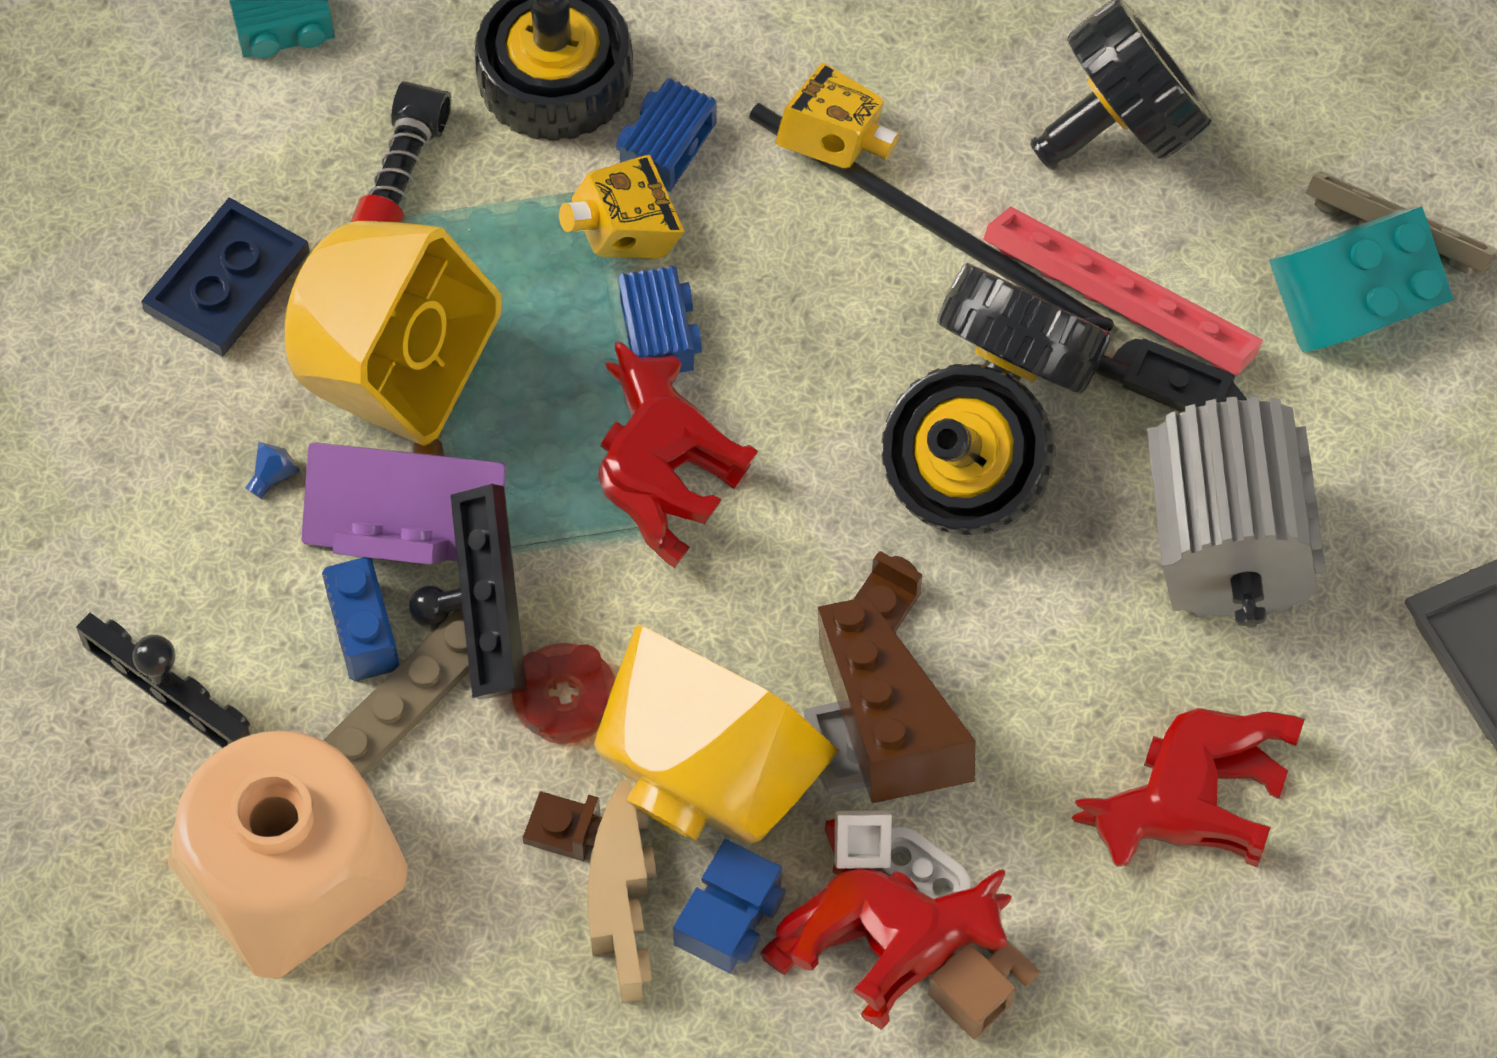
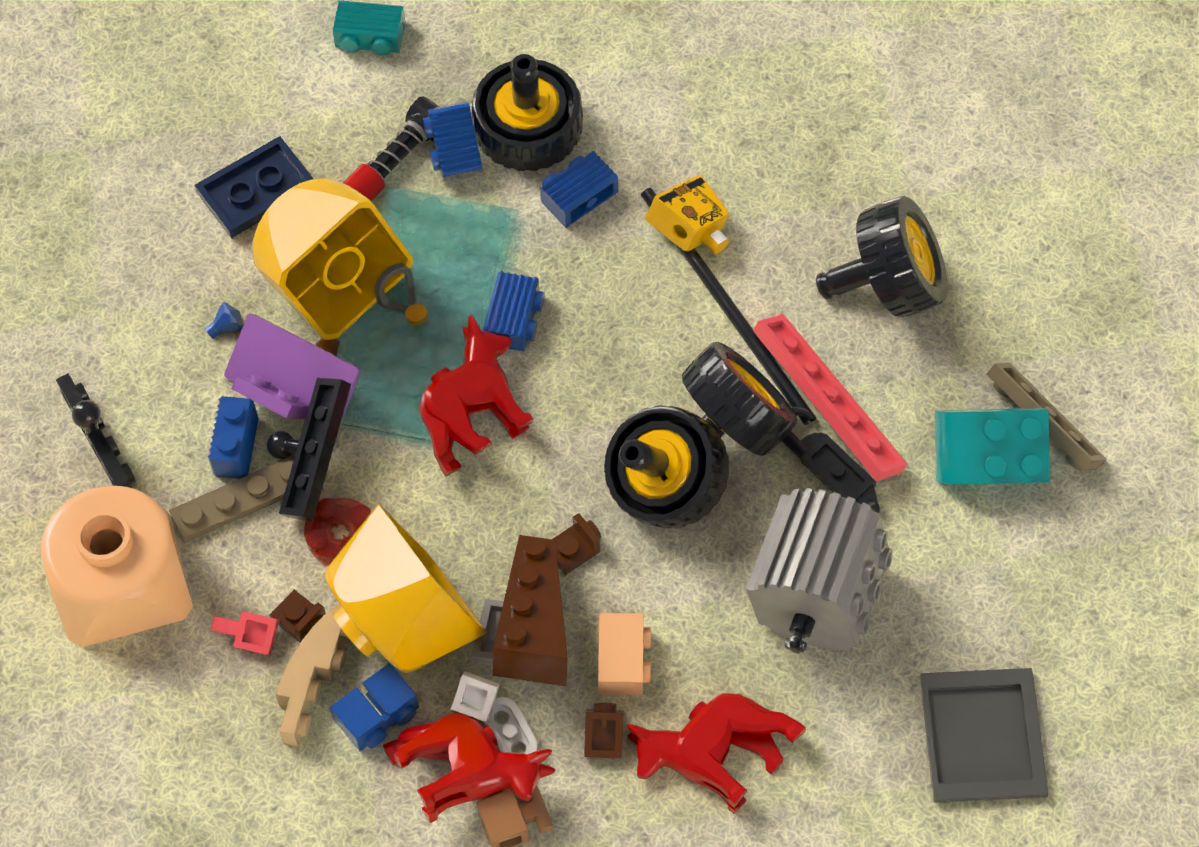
camera: 25 degrees right, 0 degrees up
yellow torso [559,155,685,259] -> none
none -> coral plate [211,611,280,656]
none -> dark grey piece [375,263,428,326]
none -> blue brick [423,101,483,177]
none -> reddish brown bracket [584,703,624,758]
none -> light nougat brick [598,613,651,695]

